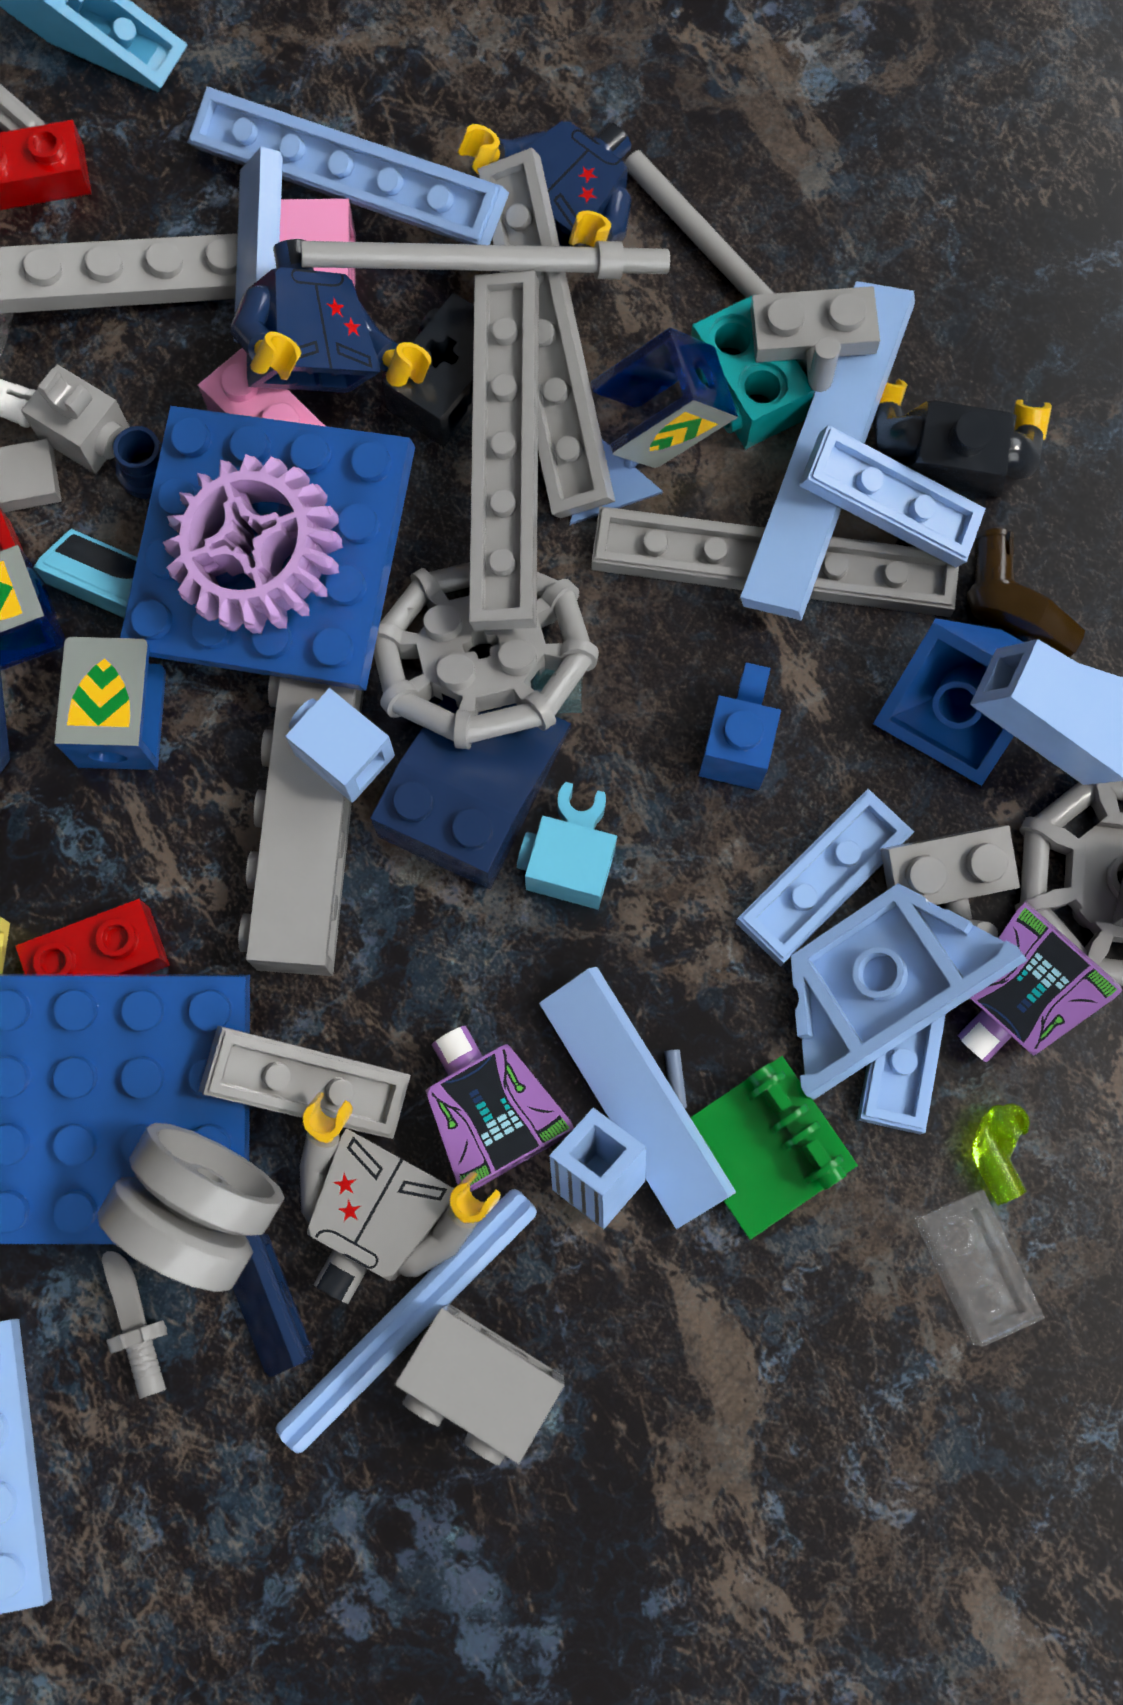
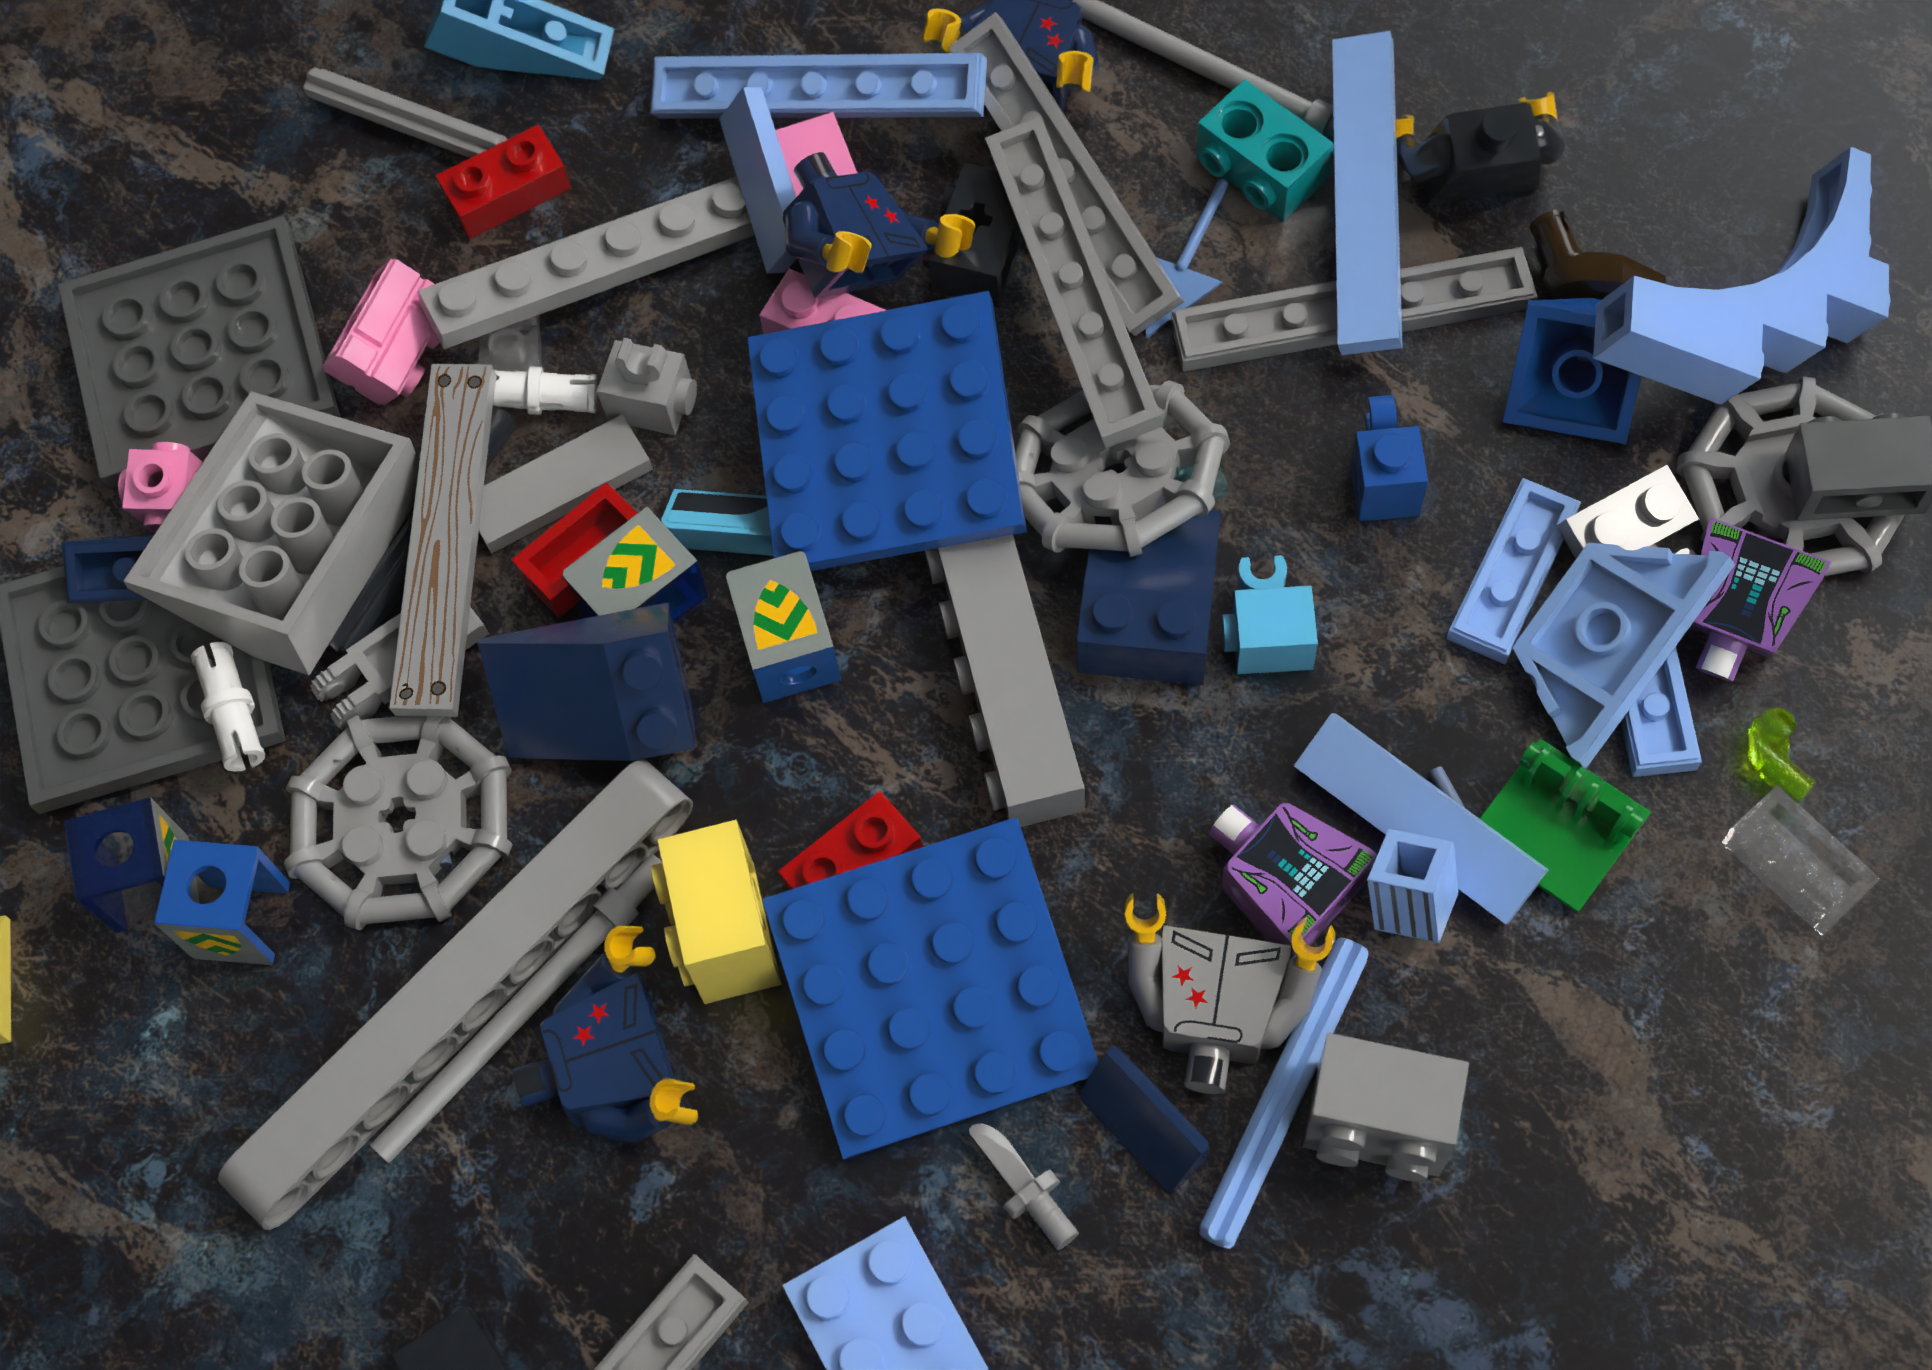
camera: 10 degrees left, 10 degrees down
light grey wheel [97,1123,285,1292] -> none
dark blue piece [113,426,162,499] -> none
lavender gear [163,454,343,634] -> none
light grey tile [199,1025,411,1139] -> none
light blue brick [285,688,395,803] -> none
light grey bar [301,241,670,280] -> none
clear blue piece [591,327,738,468] -> none
light grey plate [750,286,880,392] -> none
light blue tile [799,425,986,568] -> none

